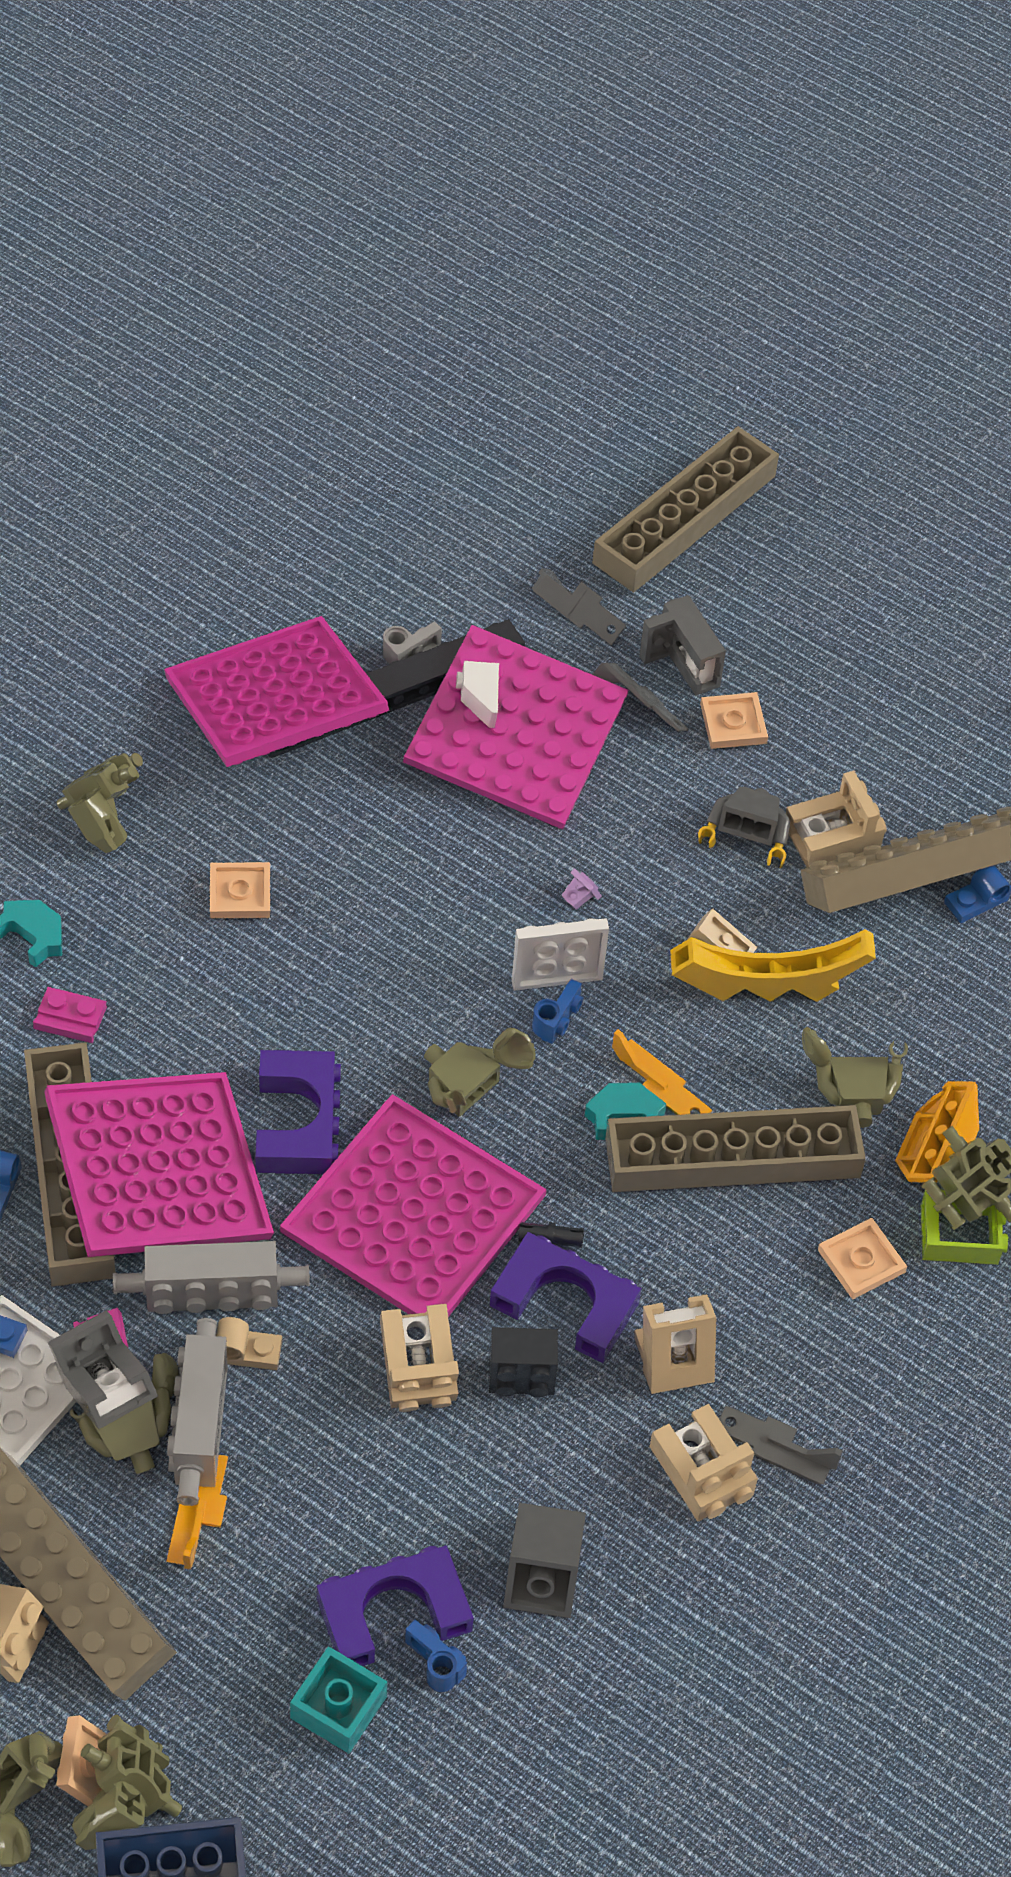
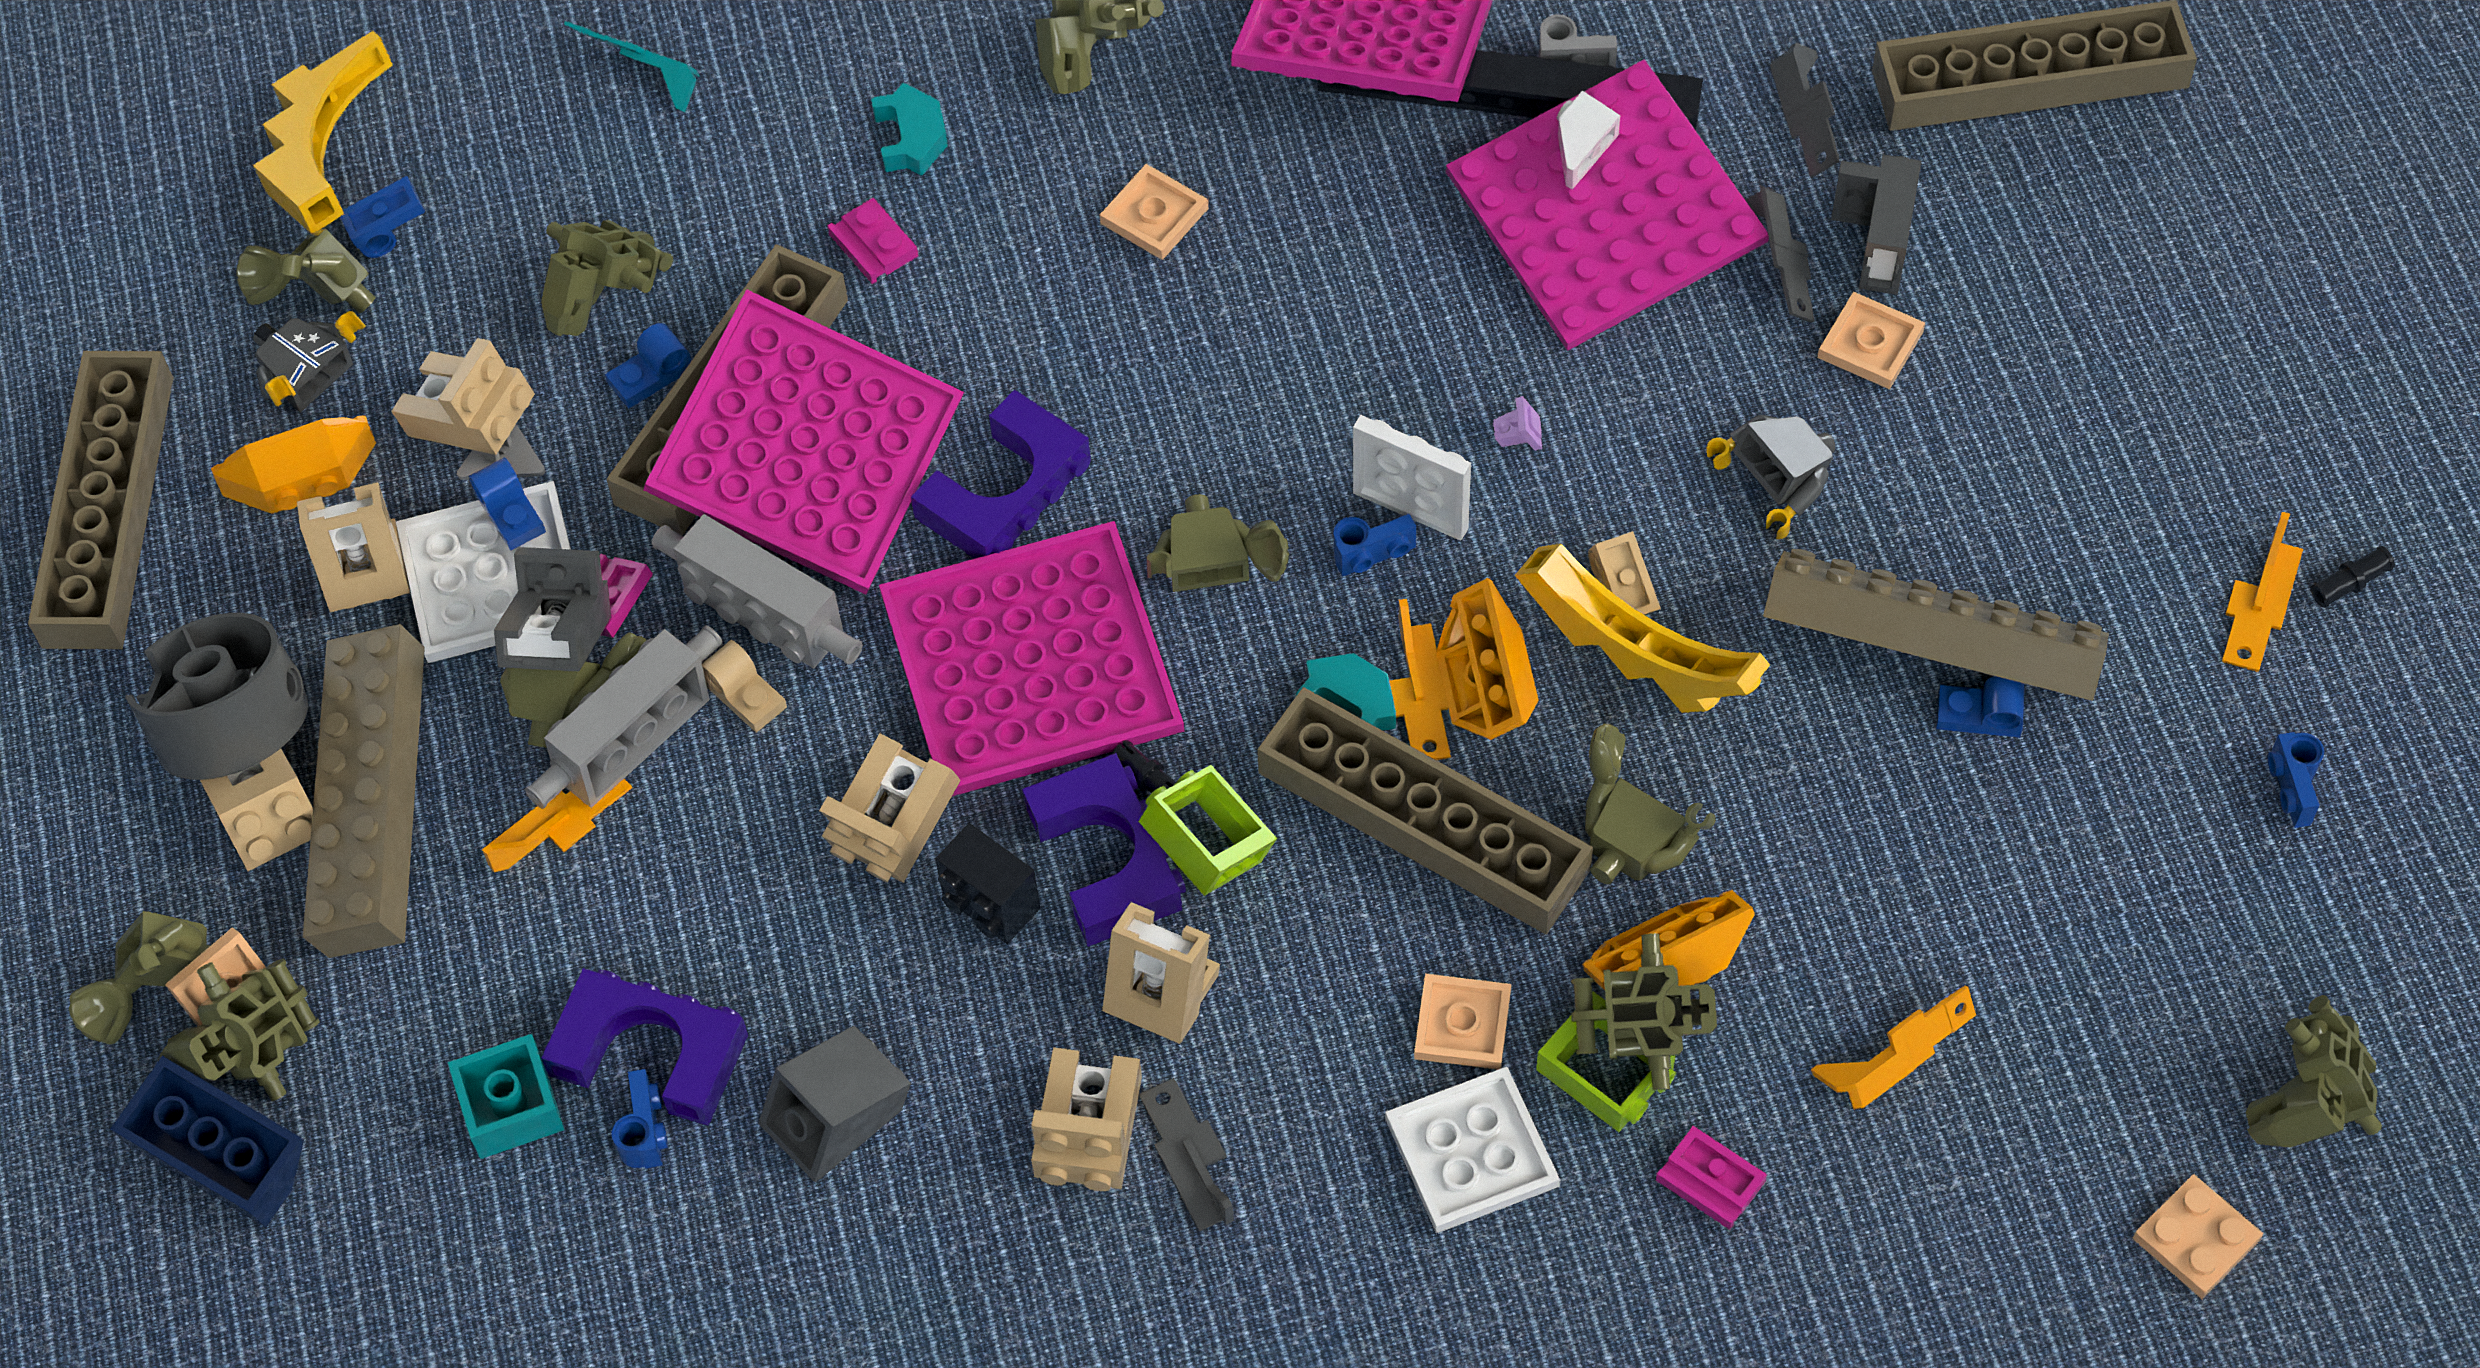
camera: 45 degrees right, 5 degrees up
tan brick [786,771,886,868] -> none
none -> lime window [1138,765,1277,896]
none -> white plate [1385,1067,1560,1233]
none -> light orange wedge [1436,578,1539,740]

